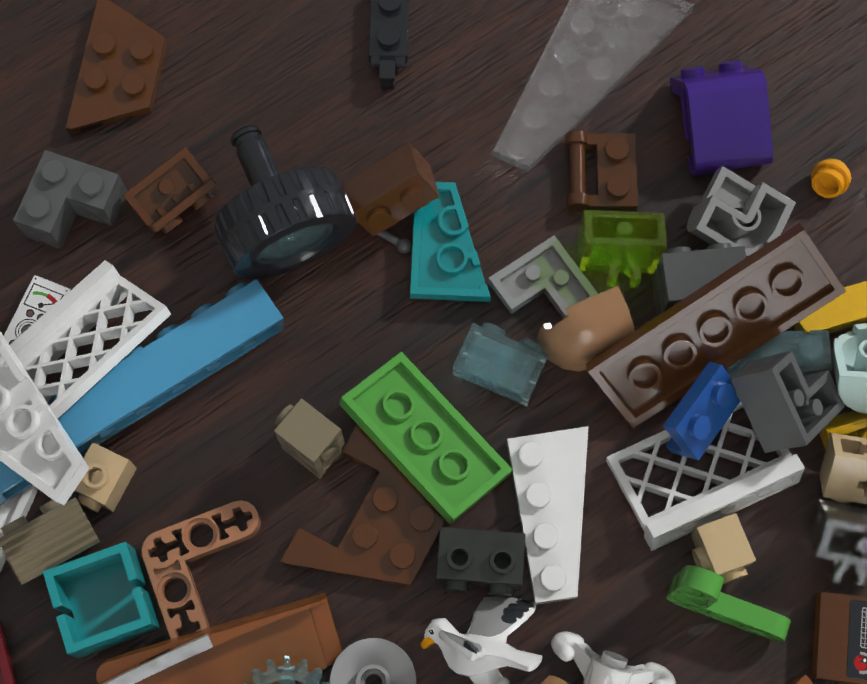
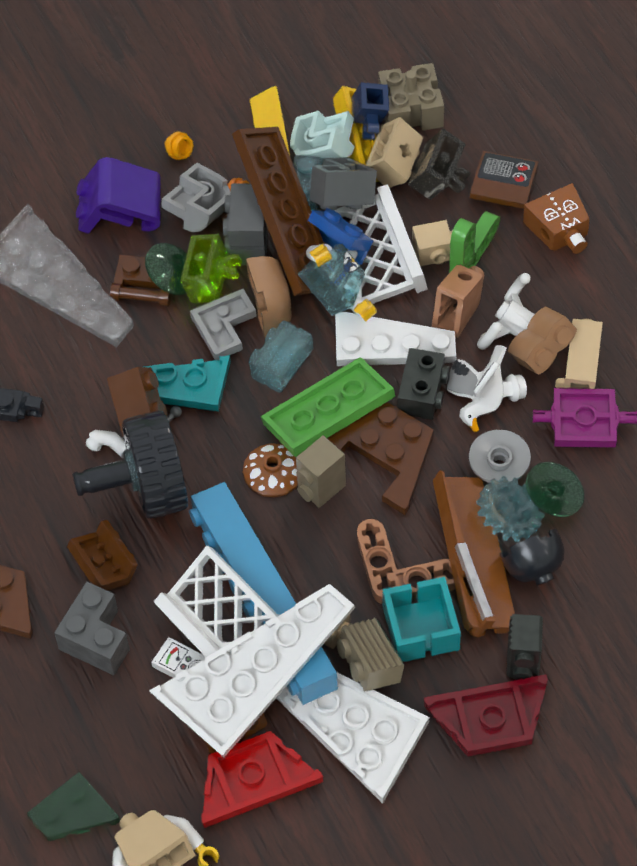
camera: 80 degrees left, 15 degrees down
none -> white arm [86,430,127,458]
none -> clear green dish [145,243,198,295]
none -> dark orange dish [242,443,298,498]
none -> clear light blue torso [298,243,377,322]
none -> nougat torso [432,265,485,338]

